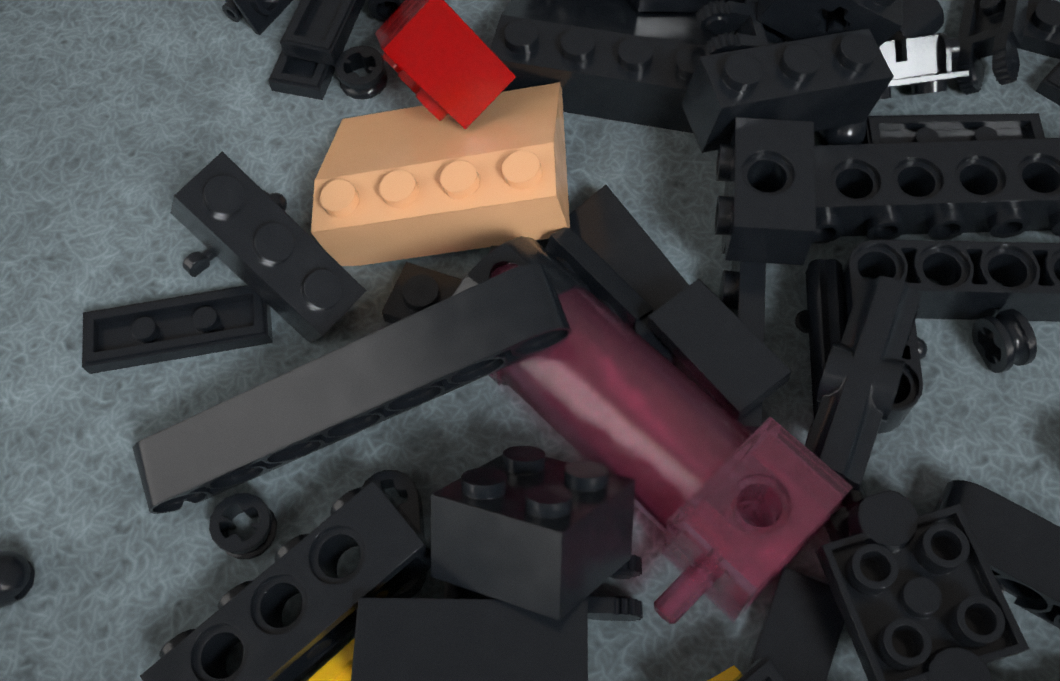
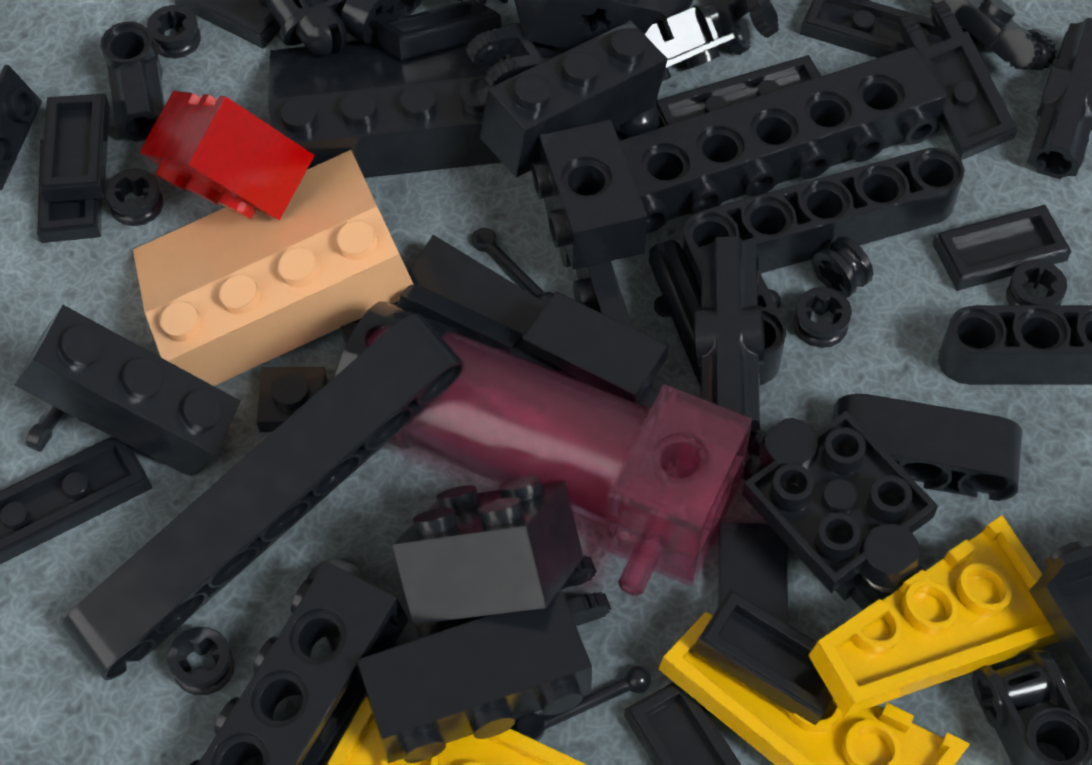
camera: 25 degrees left, 5 degrees down
none -> black hinge [472,228,554,304]
none -> black bush [793,287,852,348]

